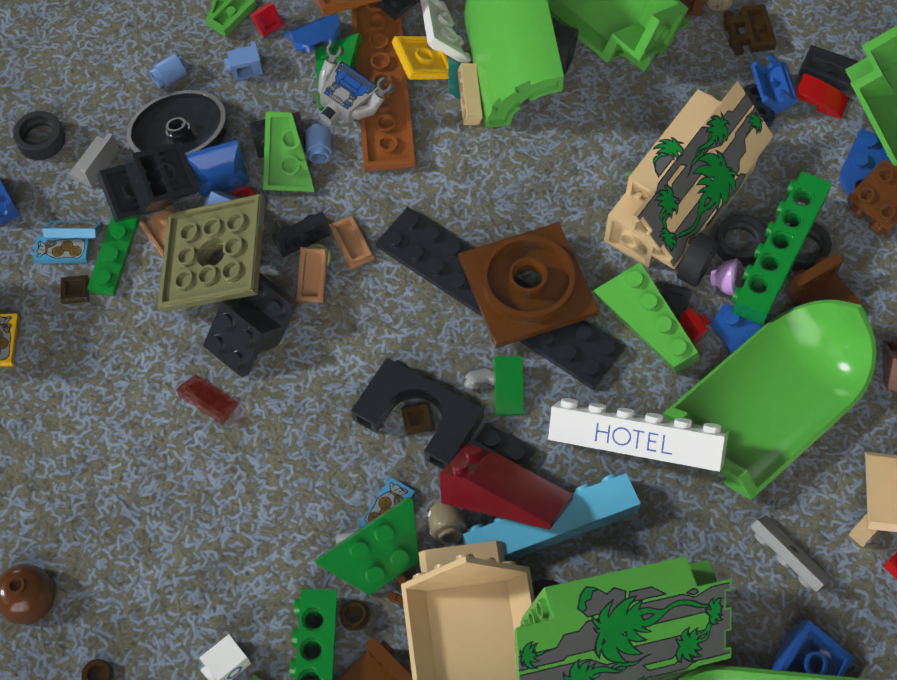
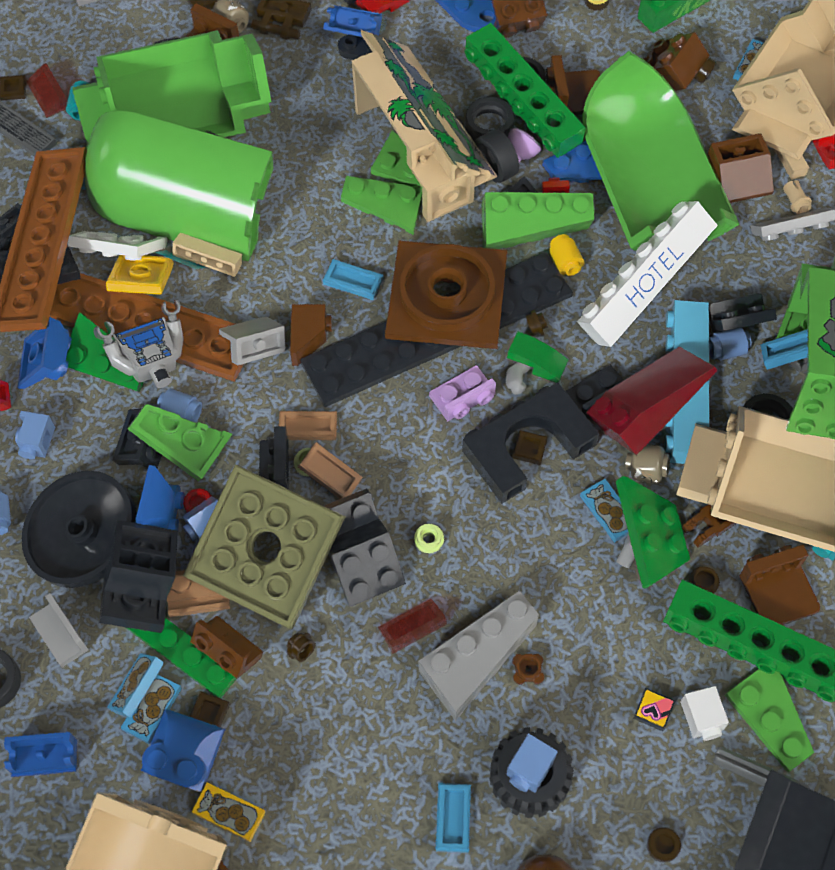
camera: 65 degrees left, 0 degrees up
none -> blue slope [141,709,226,792]
none -> reddish brown bracket [190,616,264,679]
none -> light grey panel [219,317,285,365]
none -> dark brown plate [287,632,315,662]
none -> reddish brown slope [290,304,332,366]
none -> dark azure tile [323,259,384,300]
none -> bright green wing [341,176,422,235]
none -> yellowish green plate [414,524,444,553]
none -> light grey wedge [418,591,539,721]
none -> lavender bracket [429,365,496,422]
none -> dark azure tile [436,783,471,853]
none -> black tyre [490,727,574,818]
none -> medium blue brick [507,733,558,793]
none -> reddish brown plate [512,653,544,685]
none -> dark brown plate [525,309,548,336]
none -> yellow brick [549,234,584,276]
none -> tile [633,688,675,731]
none -> slope [708,133,774,203]
none -> black bracket [709,293,777,331]
none -> medium blue brick [709,328,751,361]
none -> tan pin [783,180,812,214]

